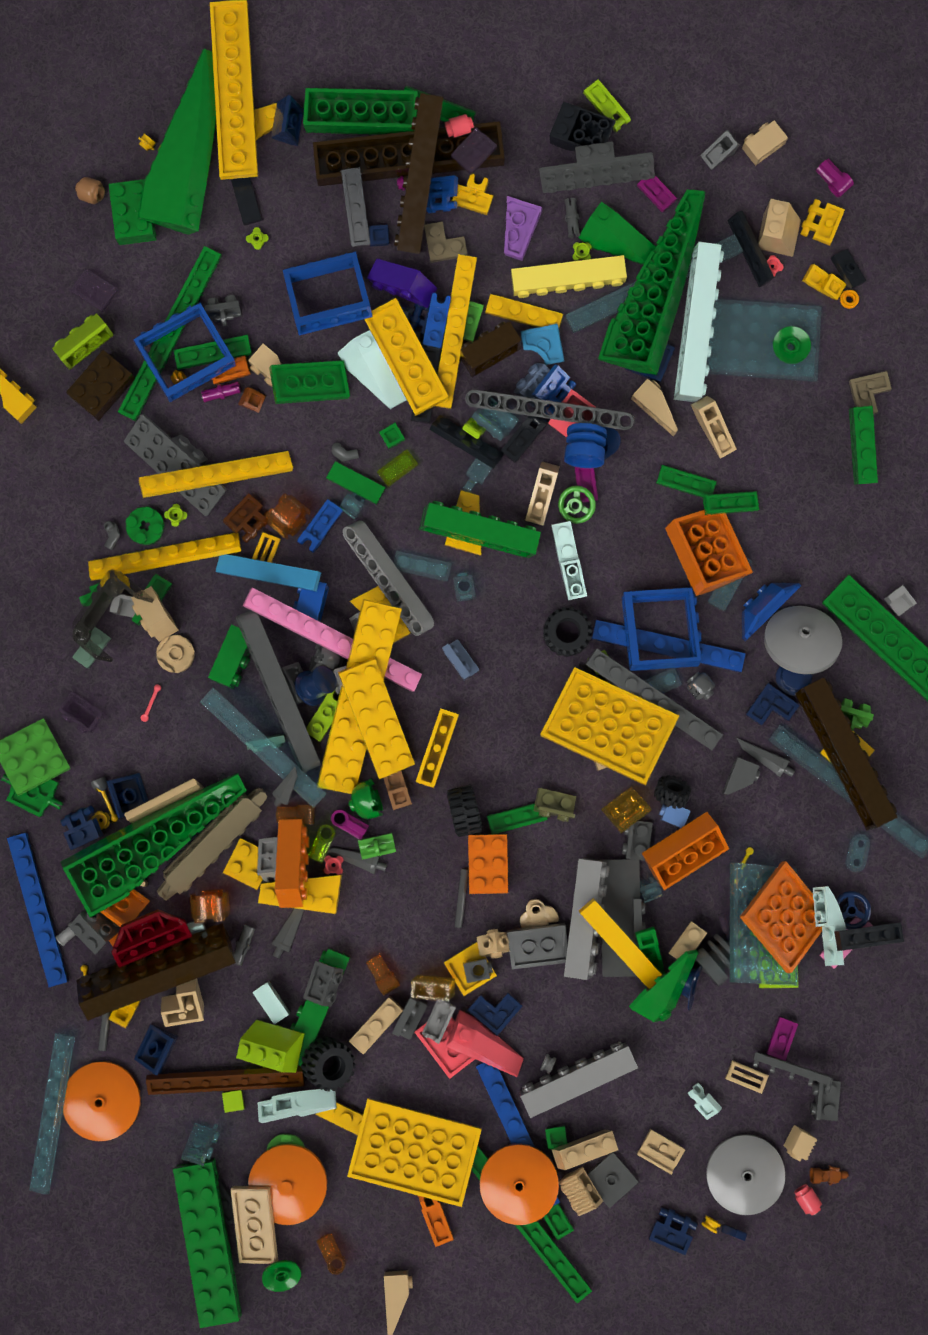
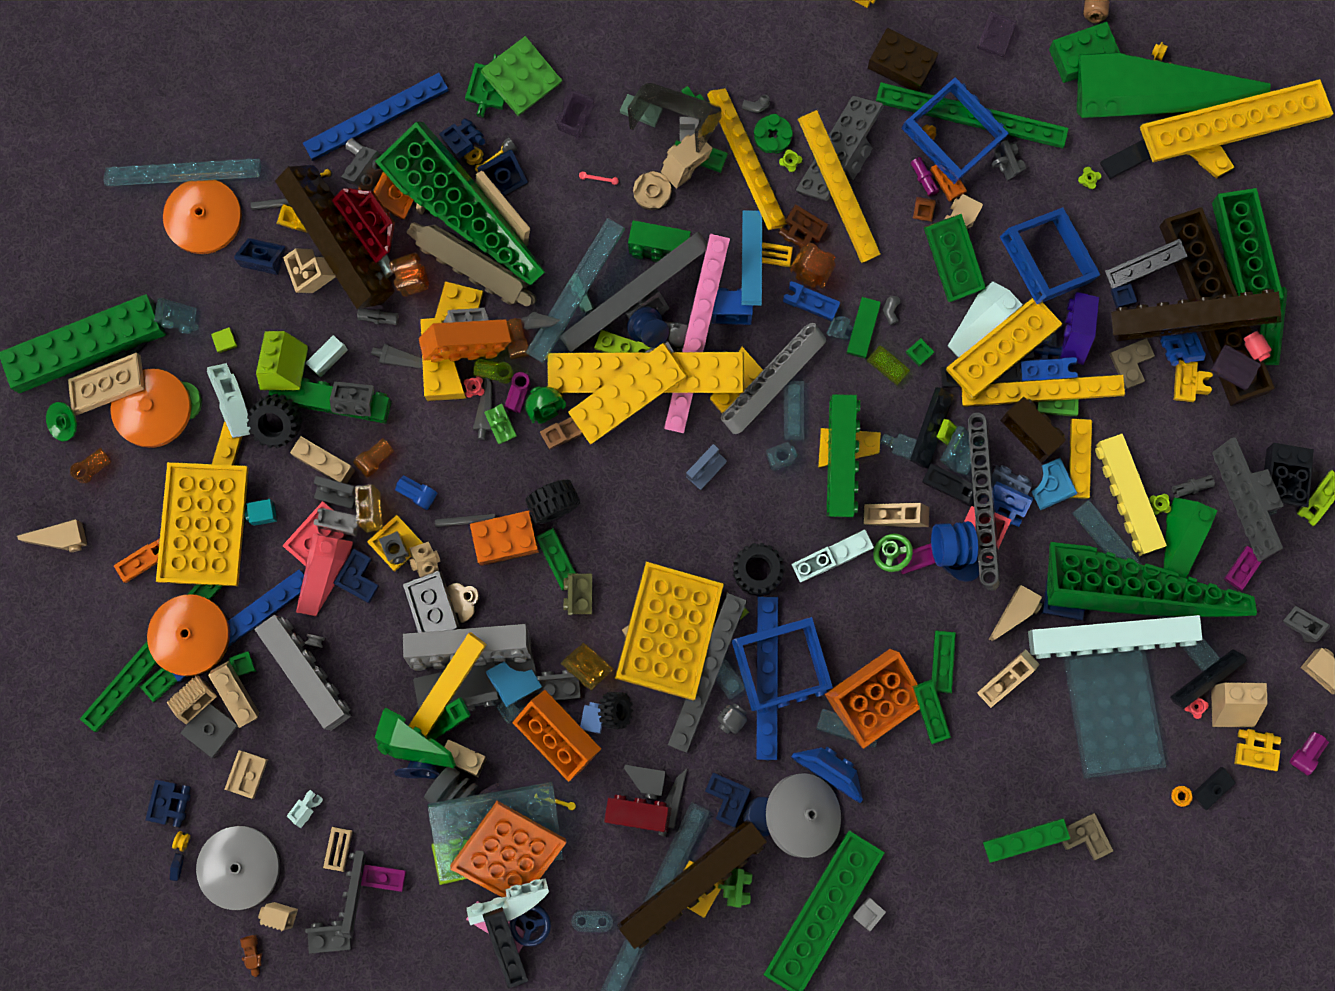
camera: 80 degrees right, 5 degrees down
lime slope [52,313,114,370] -> none
reddish brown plate [146,1066,304,1095] -> none
green plate [173,335,252,370] -> none
dark blue slope [271,95,304,146] -> none
yellow brick [416,708,459,788] -> none
medium lavender wing [504,196,543,261] -> none
green dish [773,326,811,364] -> none
coral brick [794,1184,822,1215] -> none
yellow slope [802,264,846,300] -> none
none -> teal brick [245,499,277,526]
none -> blue piece [395,475,438,510]
none -> dark azure tile [486,661,542,707]
none -> dark red brick [604,795,672,833]

